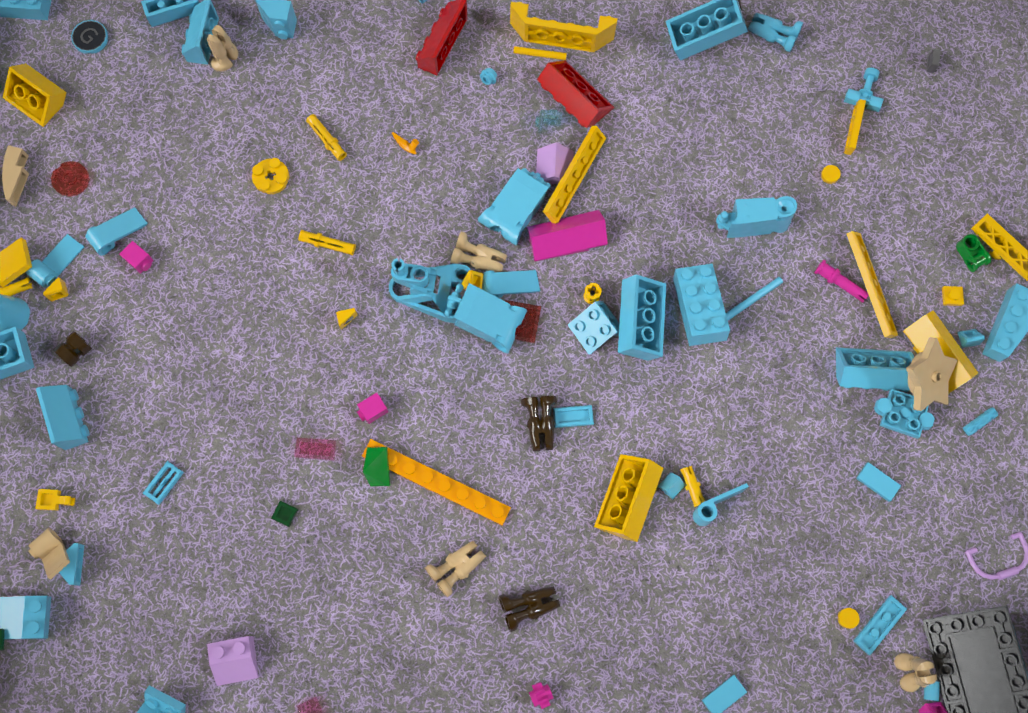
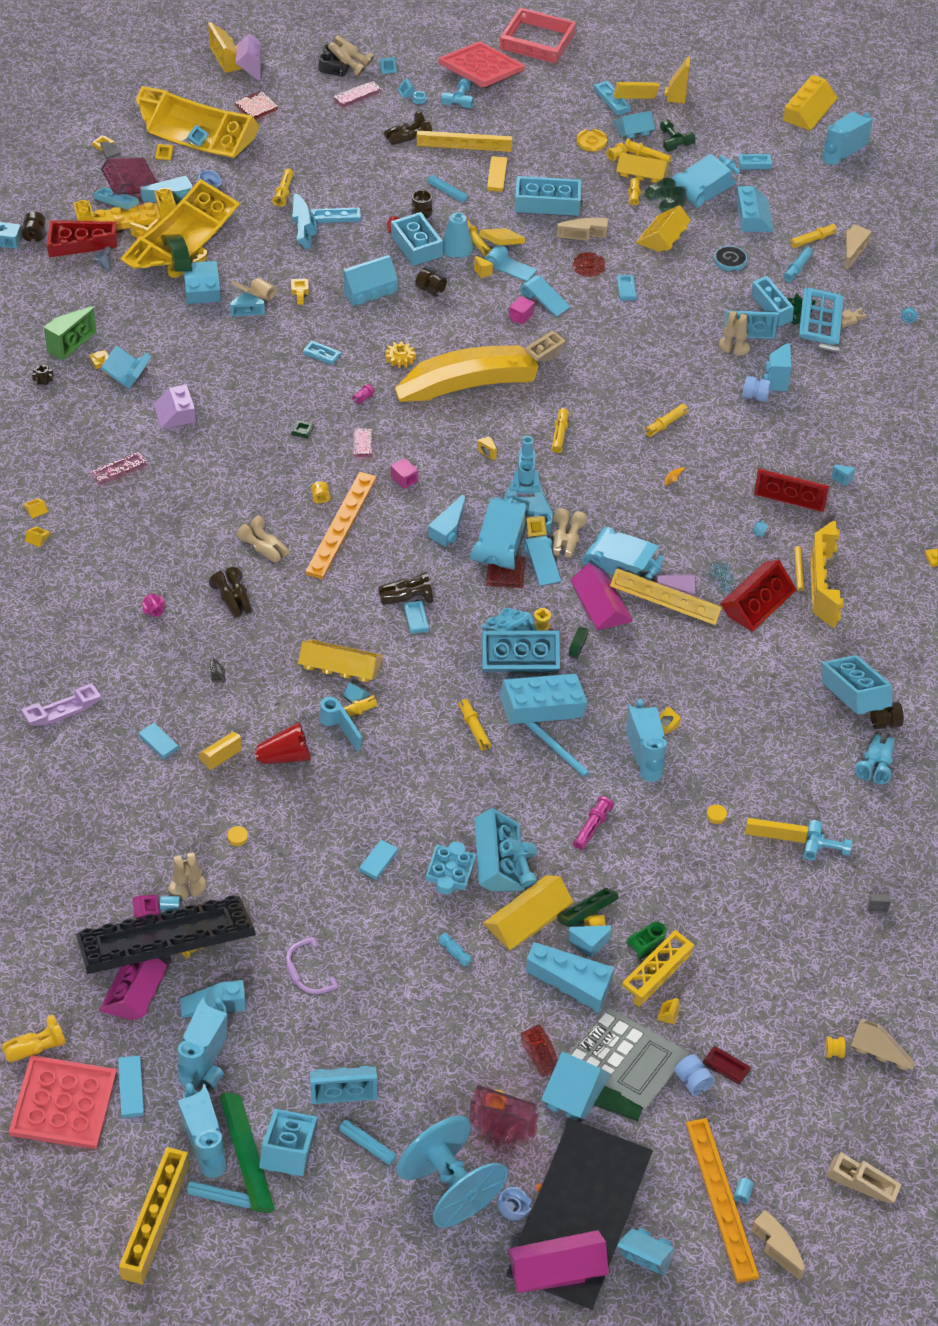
camera: 85 degrees right, 25 degrees down
yellow plate [252,158,290,194] -> none
green slope [363,447,390,486] -> none
yellow tile [847,231,898,338] -> none
medium azure tile [853,595,907,655] -> none
tan plate [906,337,957,411] -> none
medium azure slope [958,329,985,348] -> none
none -> yellow brick [198,732,242,770]
none -> clear smoke slope [209,657,226,683]
none -> red cone [254,723,311,764]
none -> yellow wheel [311,481,331,504]
none -> dark pink pin [352,384,374,405]
none -> yellow gear [385,341,416,368]
none -> yellow slope [395,345,539,402]
none -> medium azure slope [428,495,465,547]
none -> yellow pin [458,699,492,751]
none -> medium azure bar [500,838,537,887]
none -> tan slope [524,331,566,362]
none -> dark green tile [557,887,619,927]
none -> dark green beam [568,626,589,659]
none -> medium azure slope [568,925,611,957]
none -> medium azure tile [616,275,637,301]
none -> yellow slope [659,707,681,735]
none -> light blue wheel [742,376,771,402]

